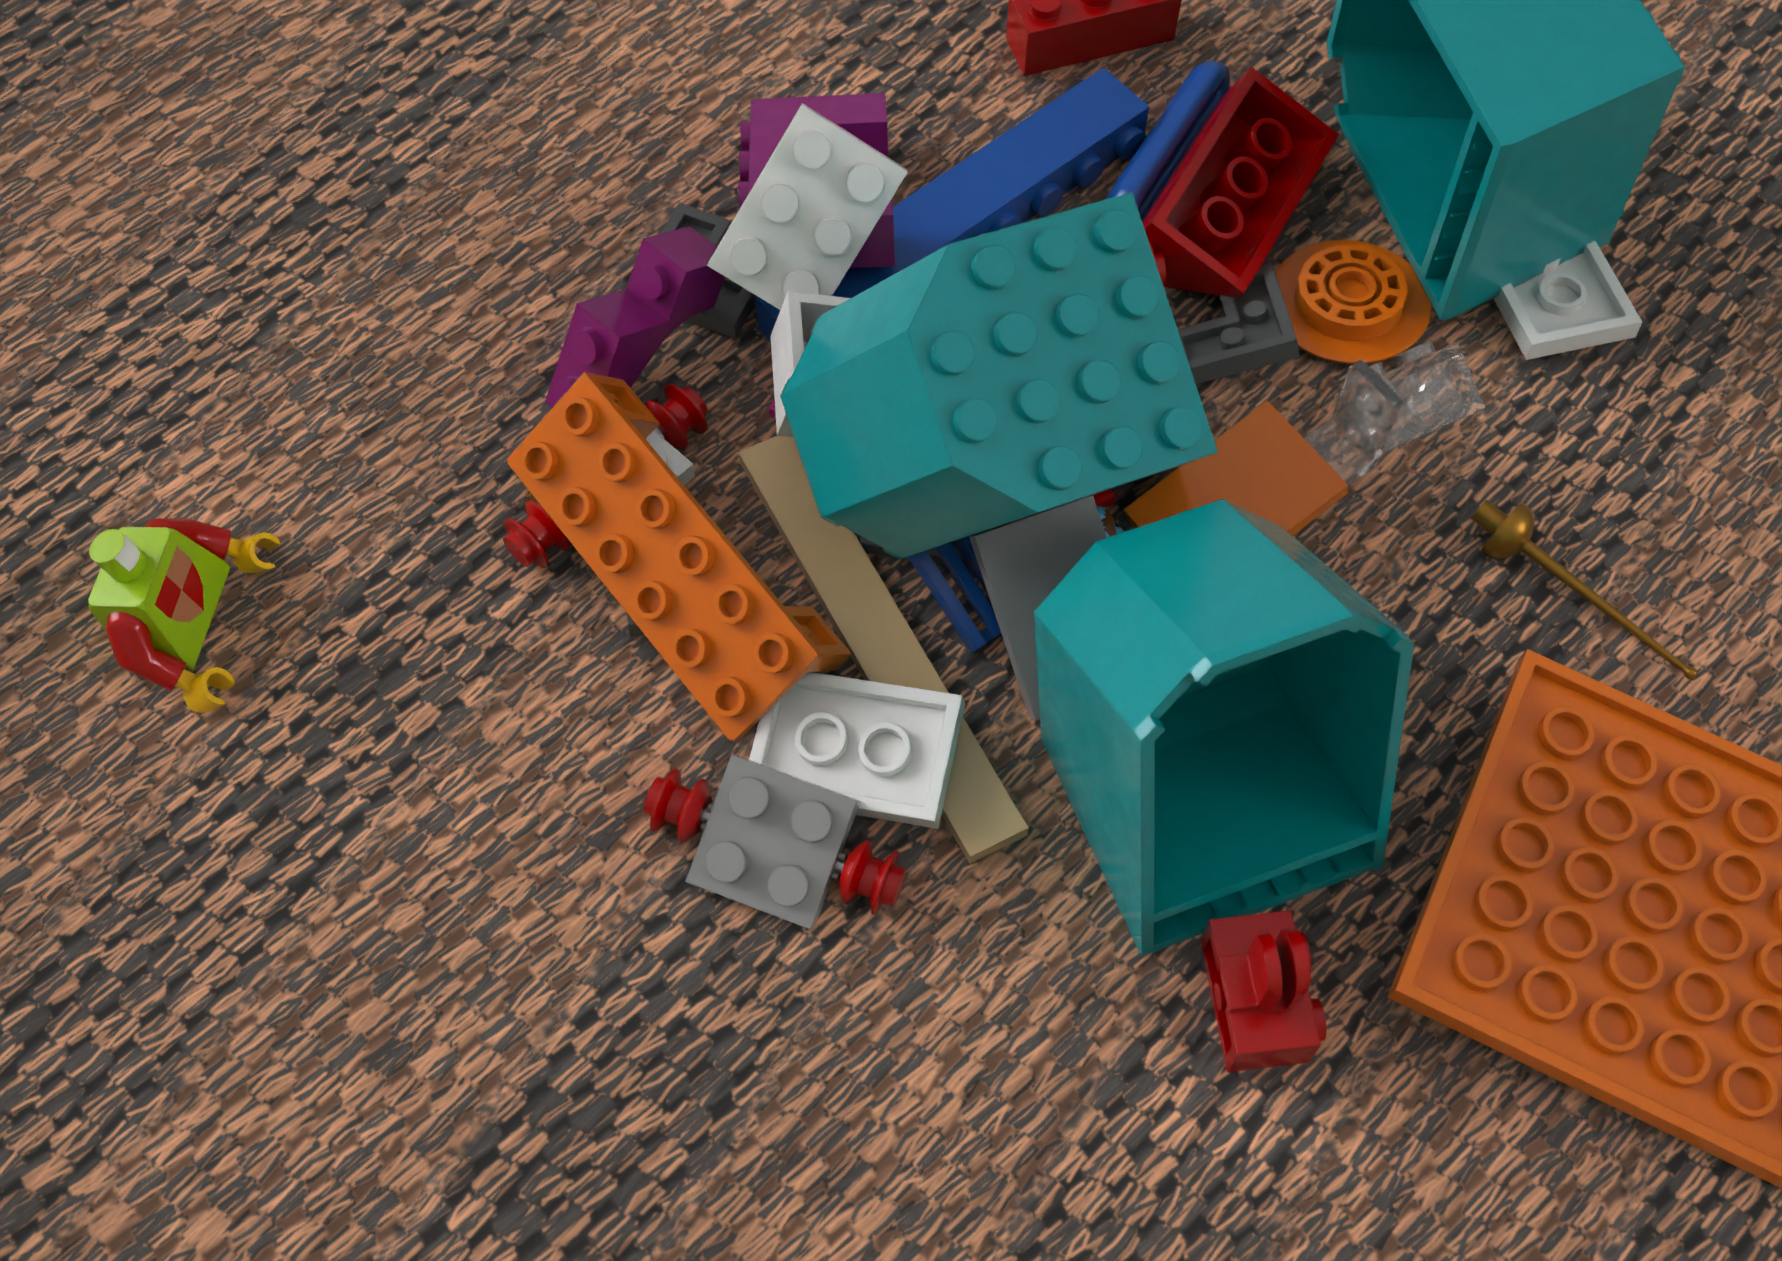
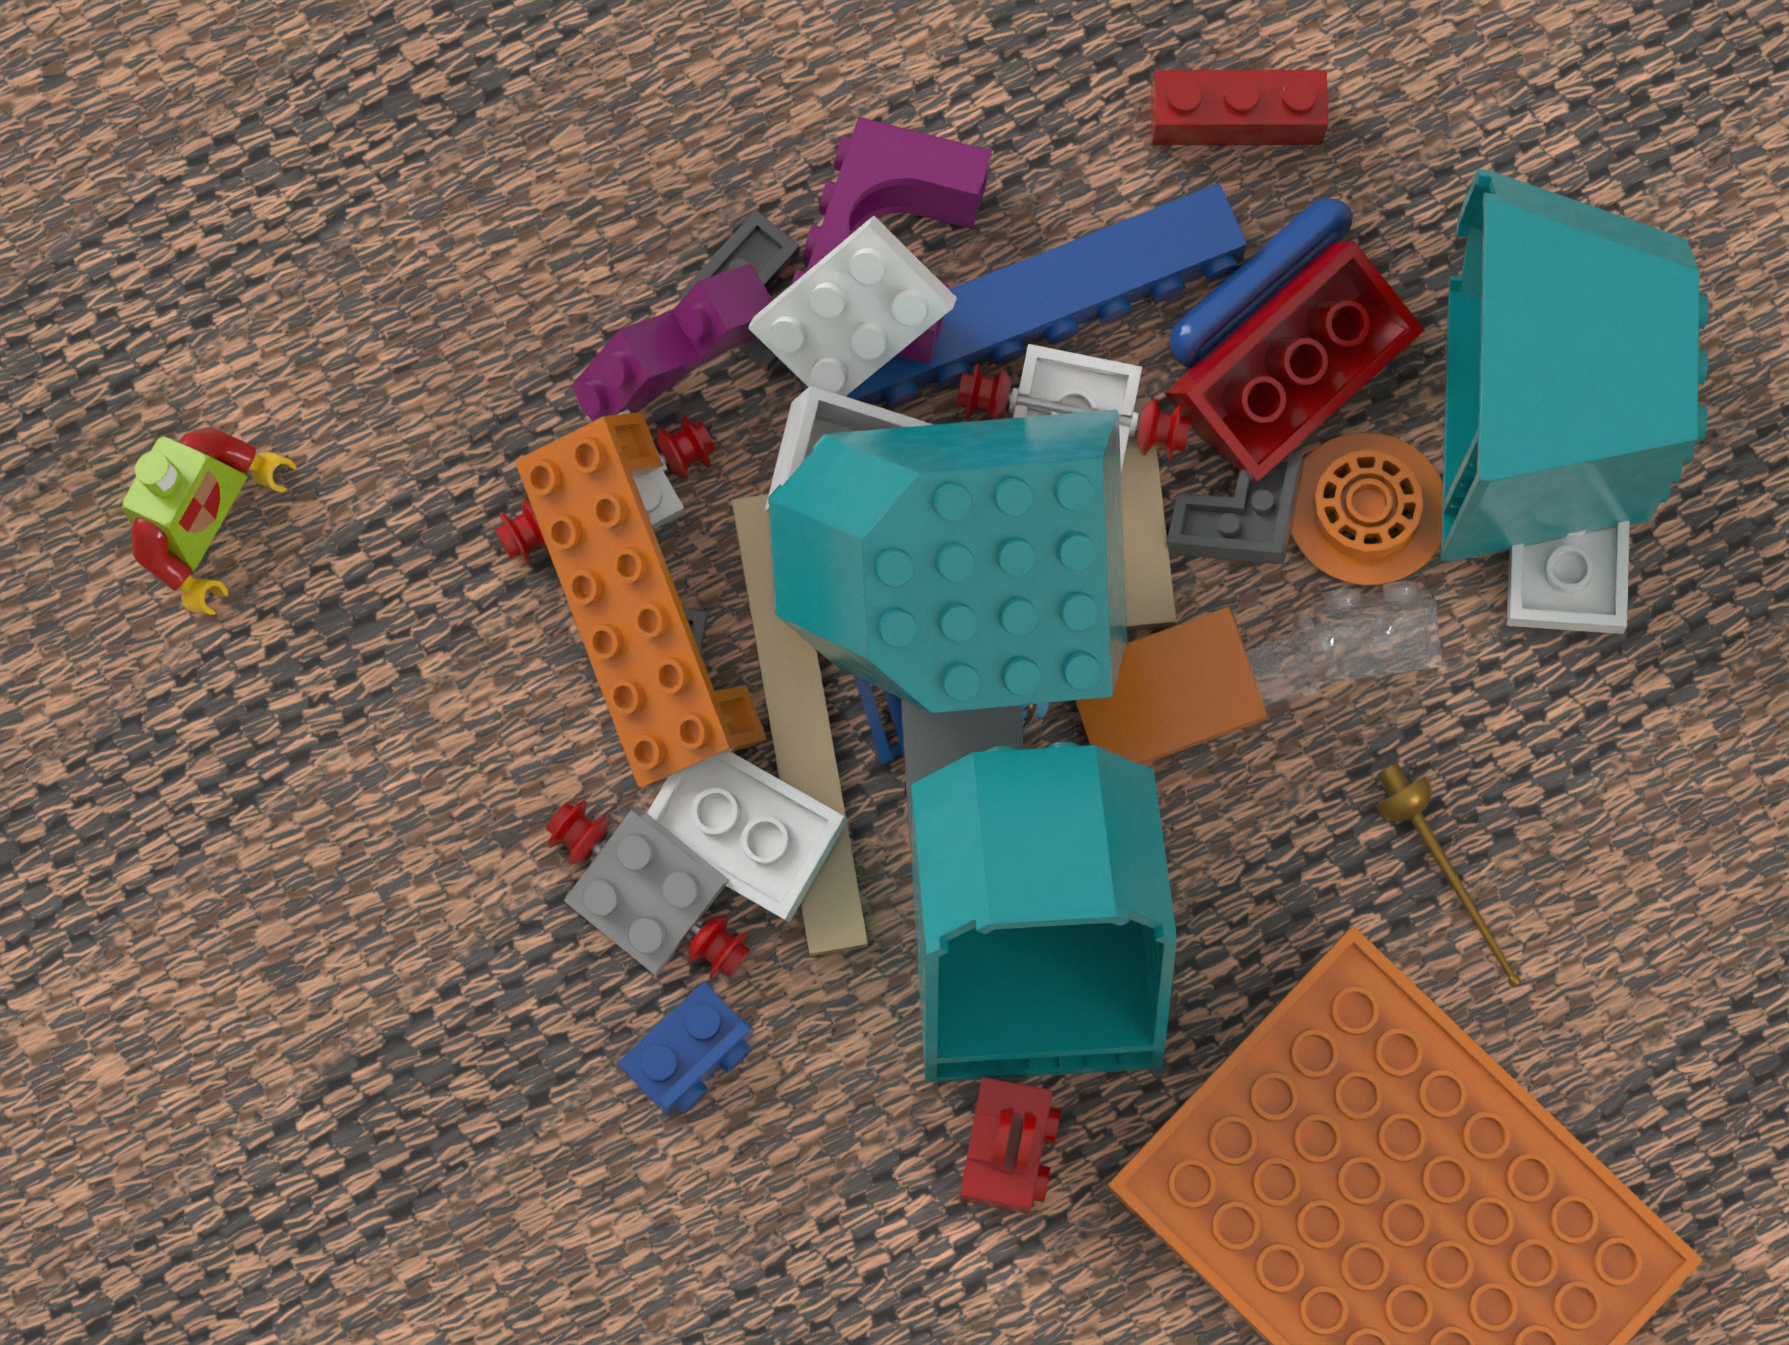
camera: 15 degrees right, 15 degrees up
none -> blue bracket [617,982,753,1116]

